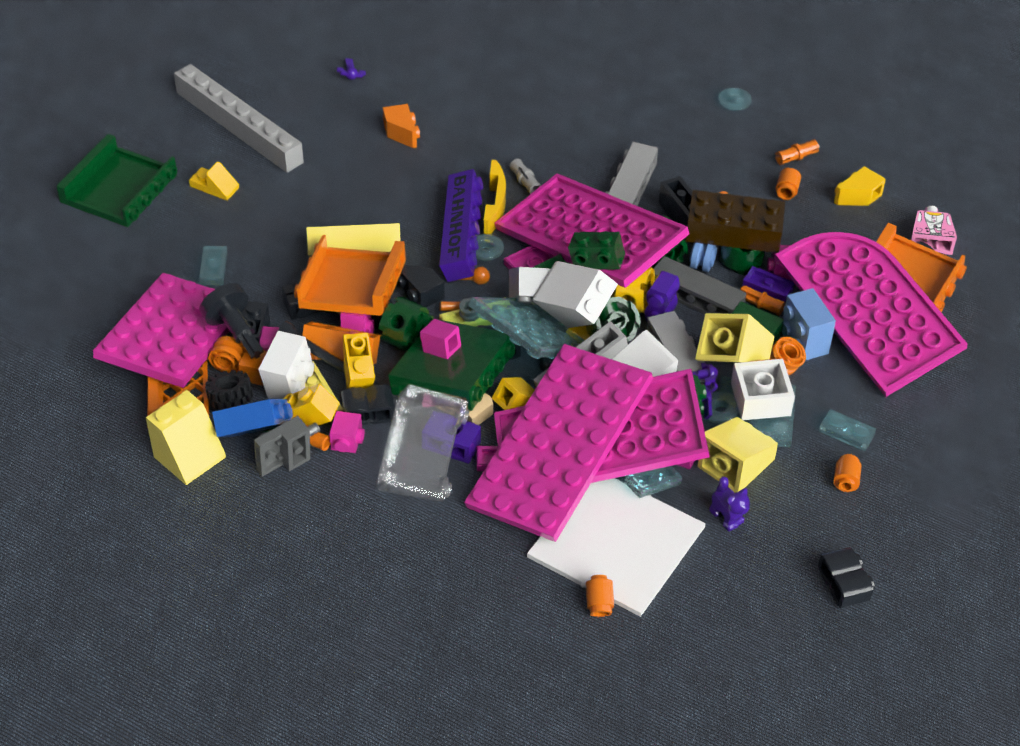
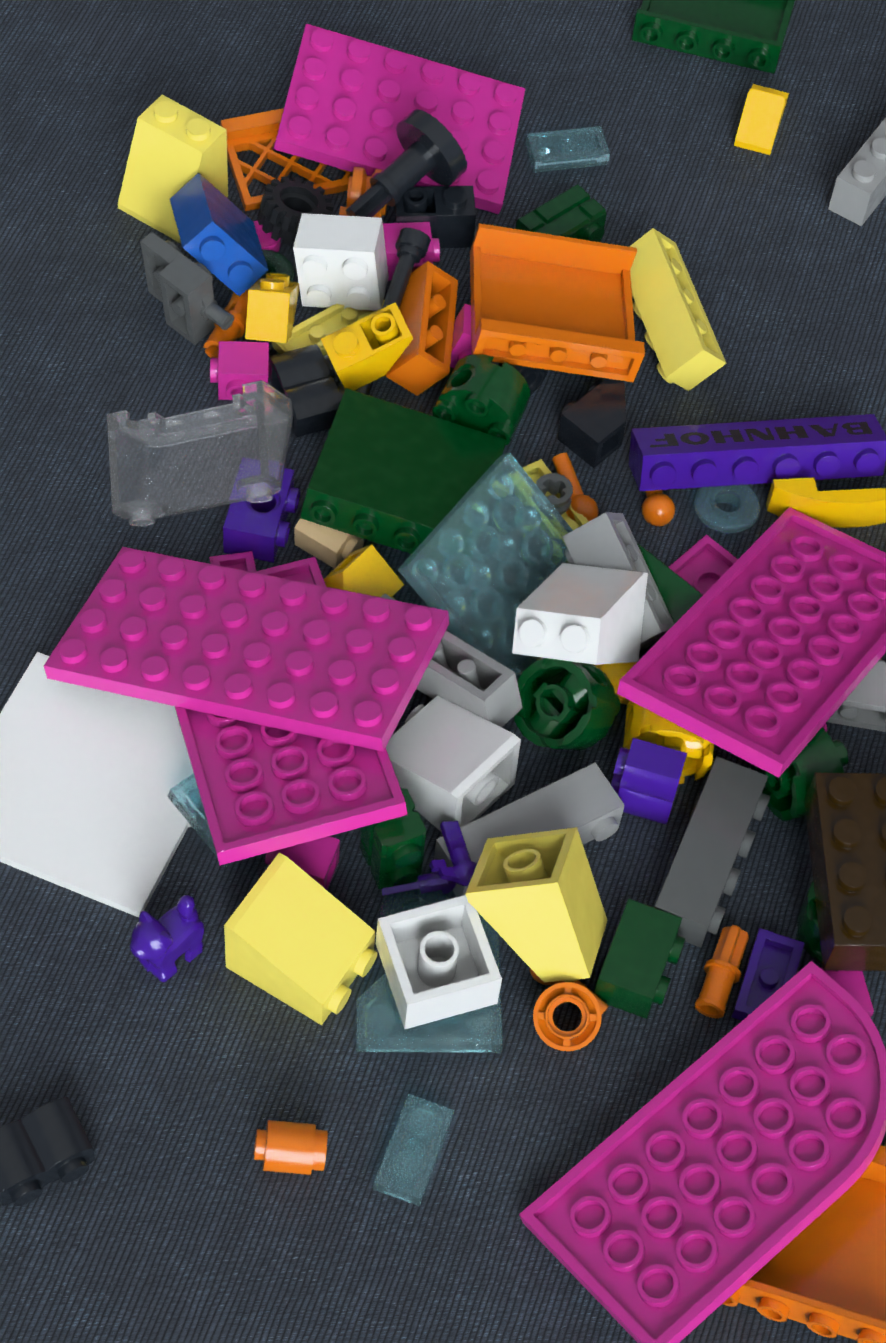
camera: 75 degrees right, 10 degrees up
dark pink brick [420,319,461,359] -> none
dark green brick [568,231,625,270] -> none
medium blue wheel [689,242,717,273] -> none
medium blue brick [782,288,836,360] -> none
none -> dark green brick [515,184,607,242]

